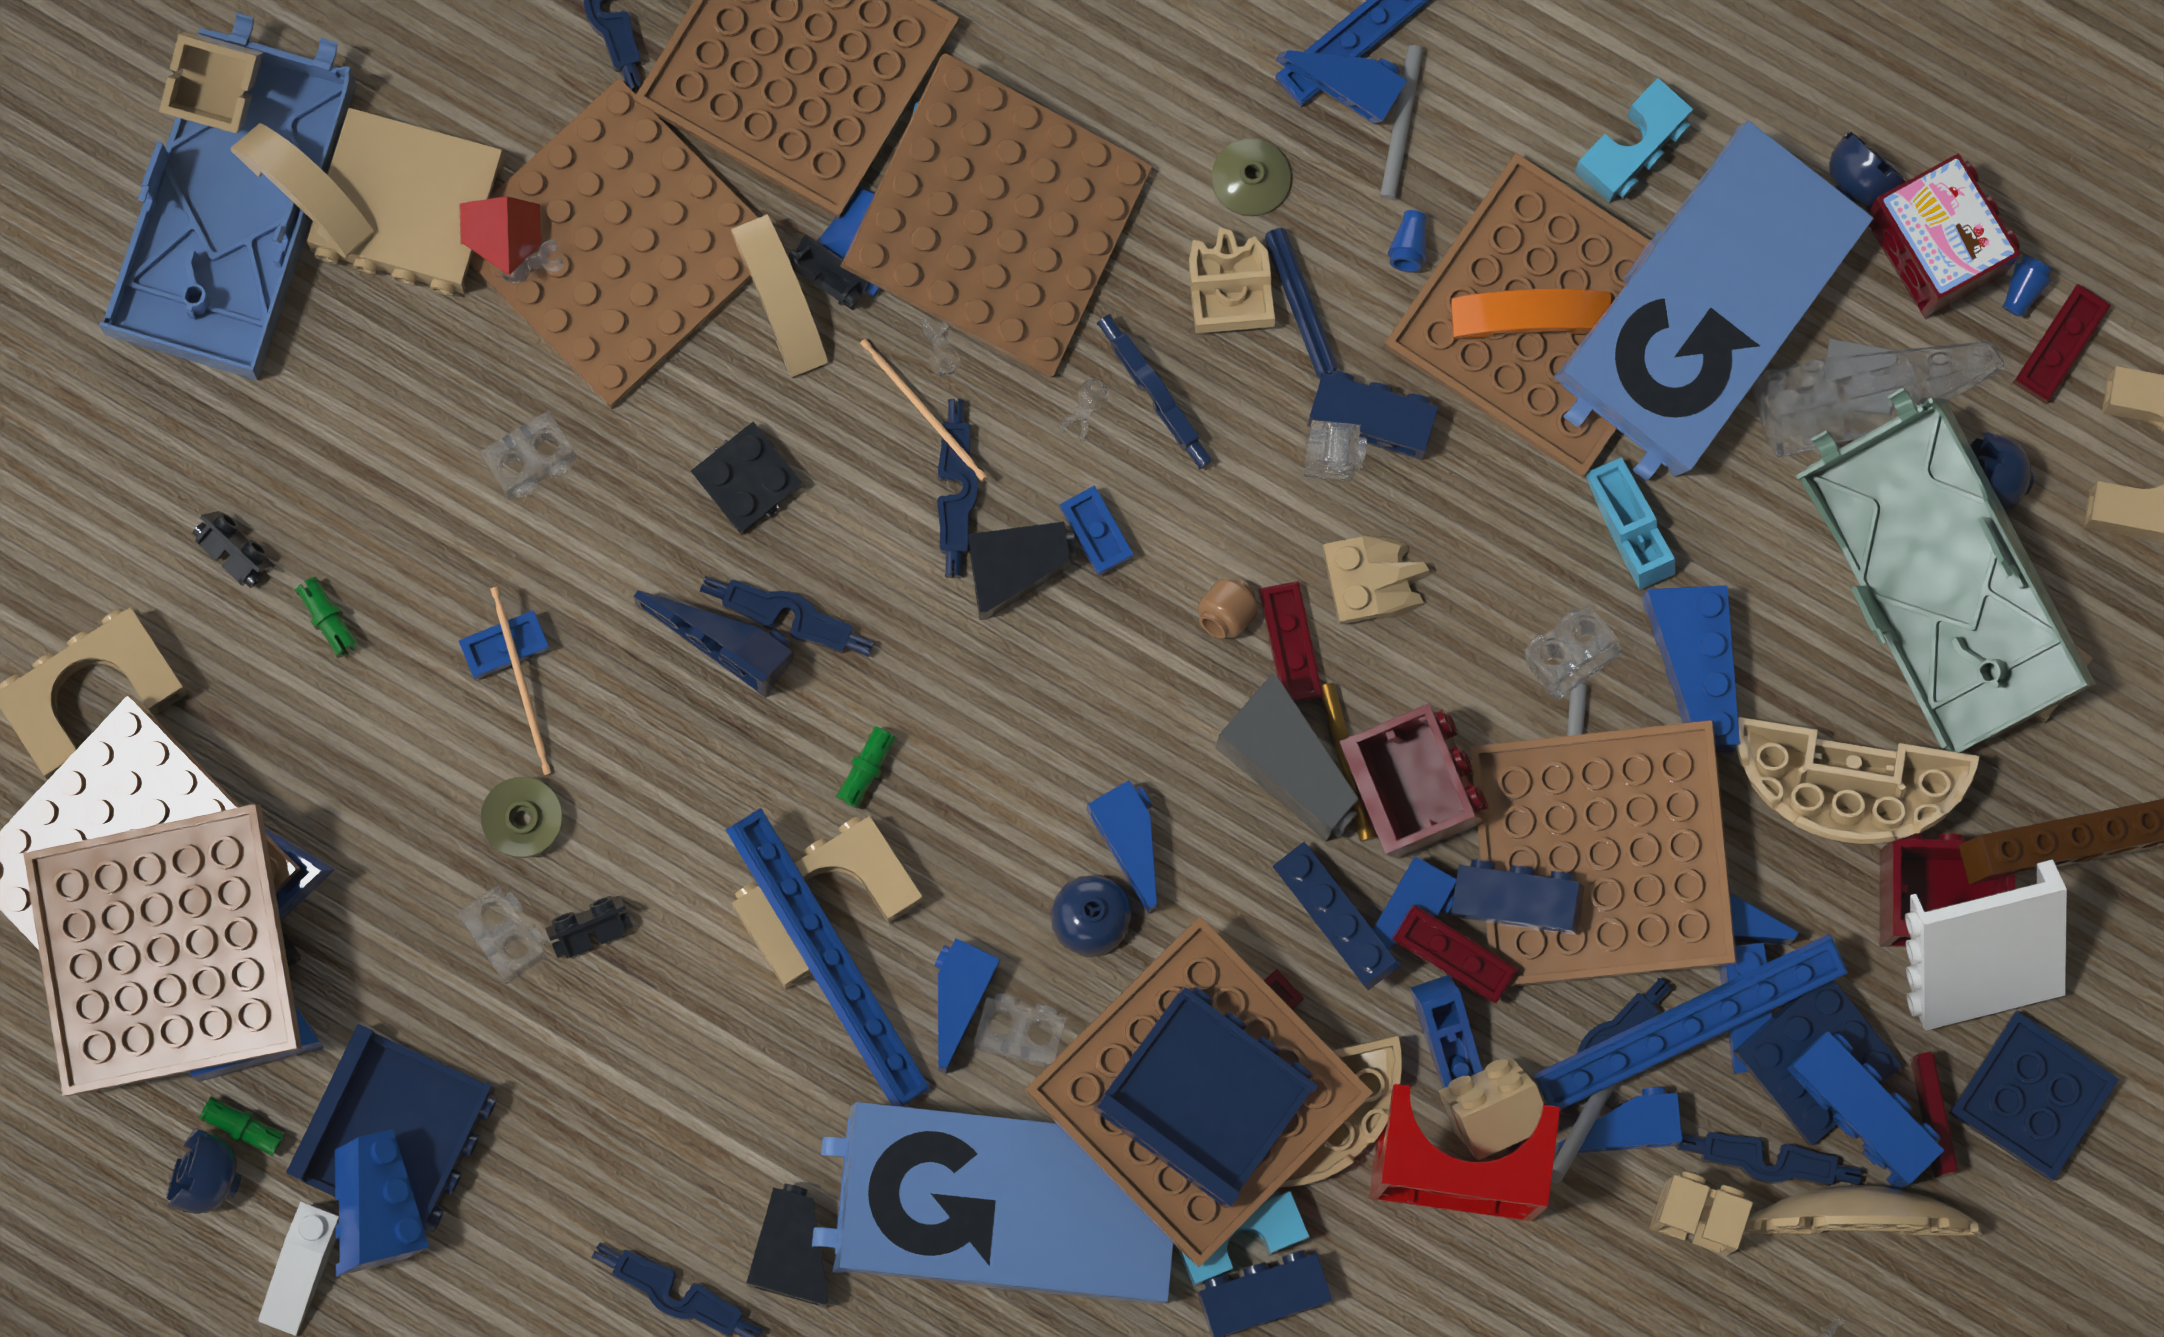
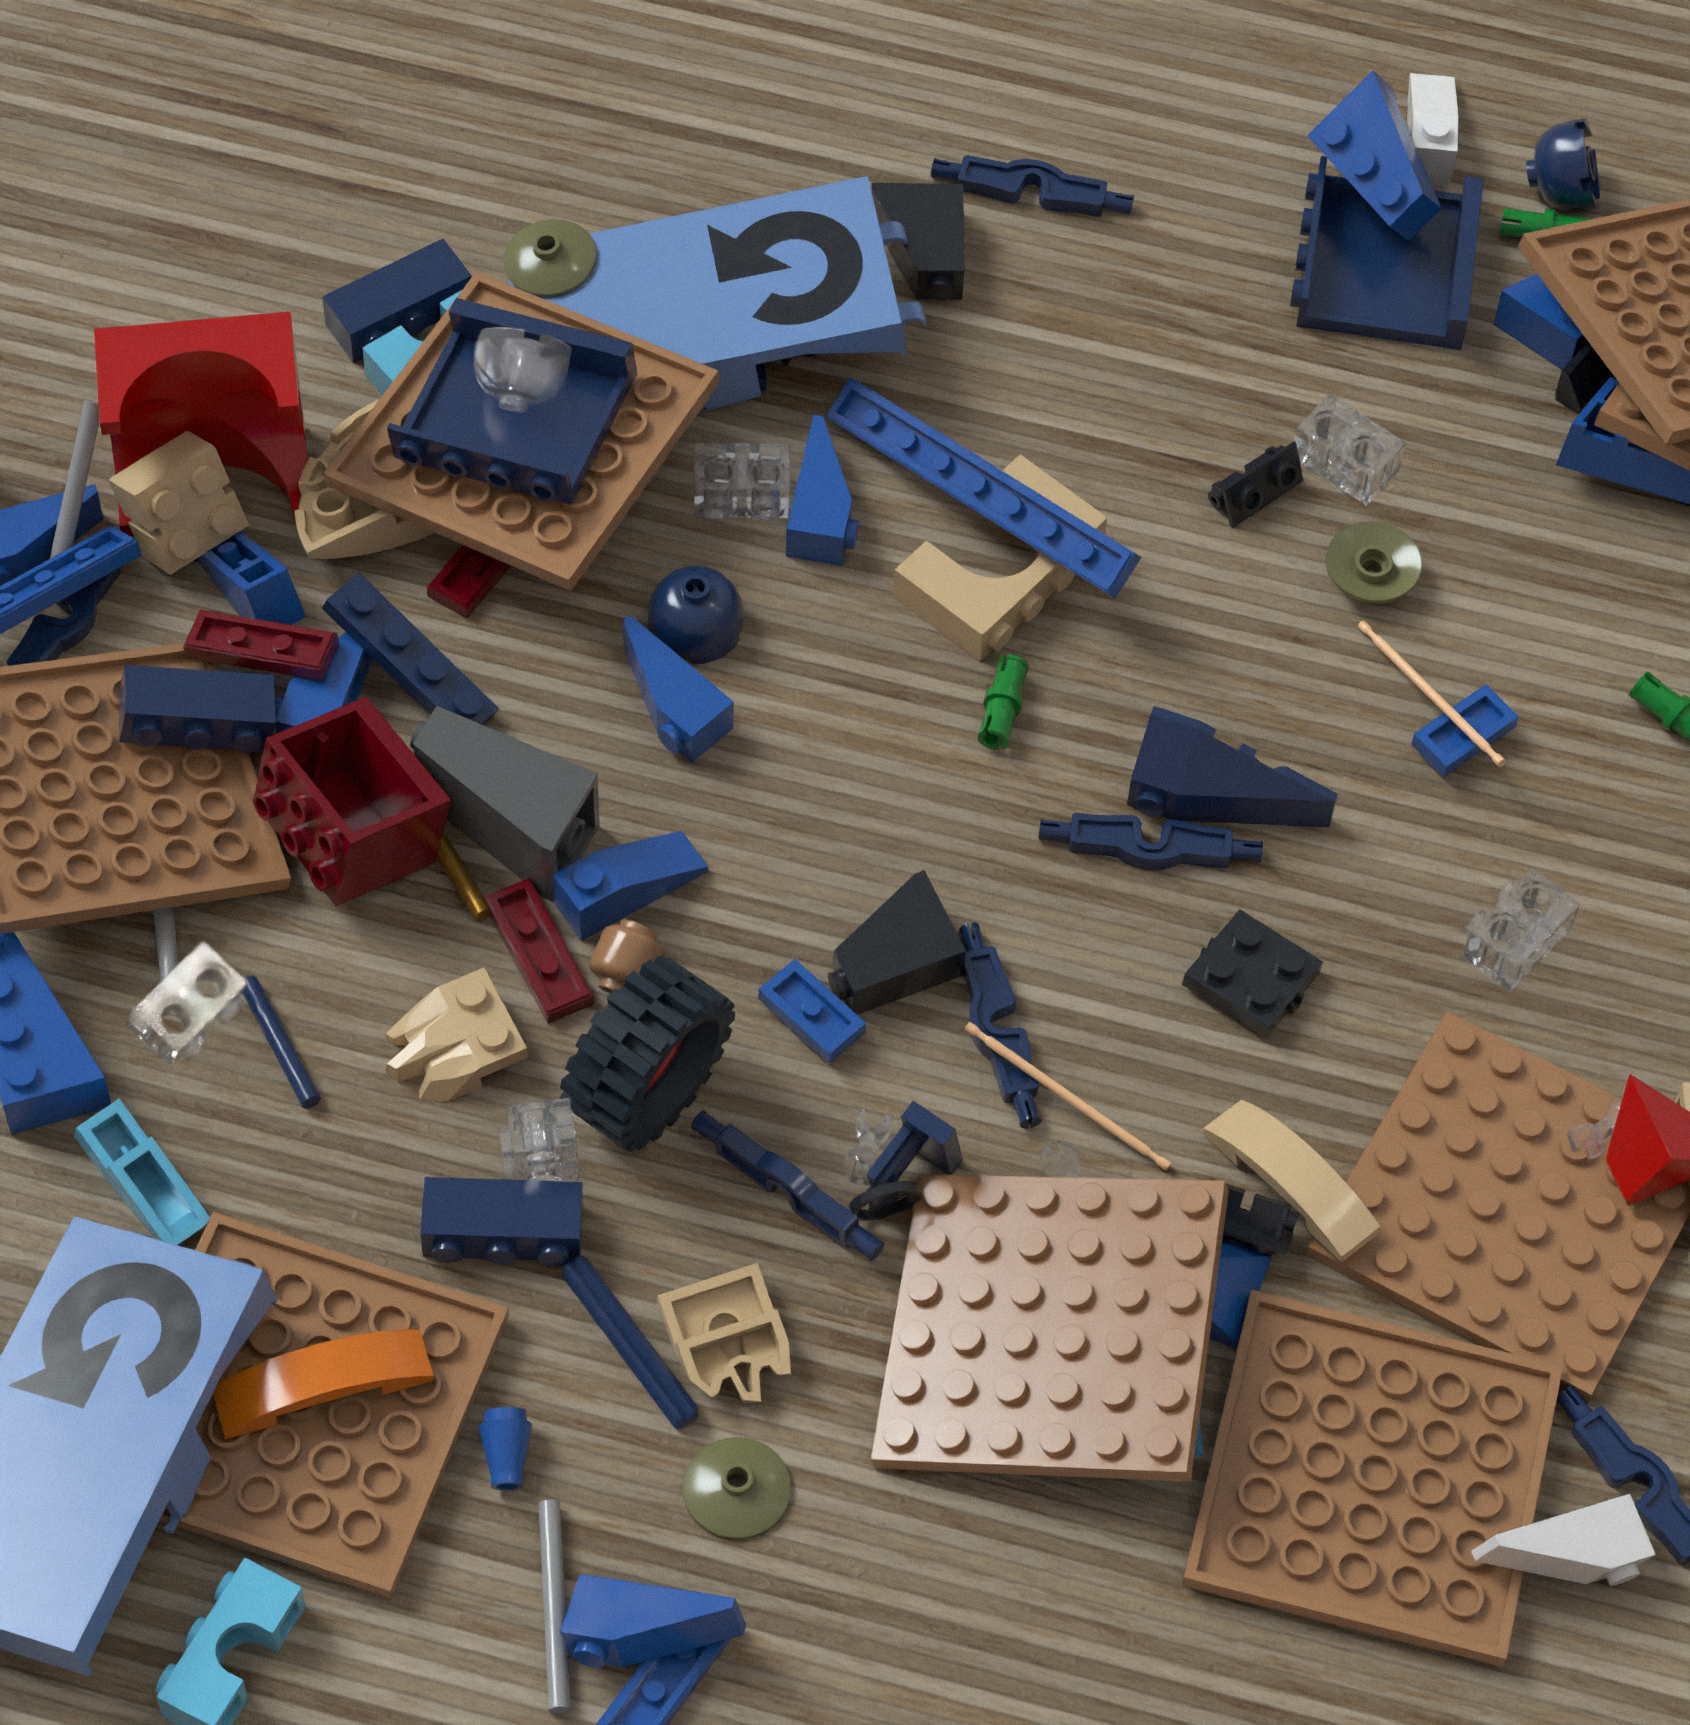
camera: 170 degrees right, 20 degrees down
none -> dark blue bar [239,976,321,1109]
none -> clear cylinder [474,327,571,412]
none -> olive dish [504,219,597,298]
none -> blue slope [553,831,708,941]
none -> black wheel [560,956,735,1152]
none -> dark blue piece [849,1101,963,1221]

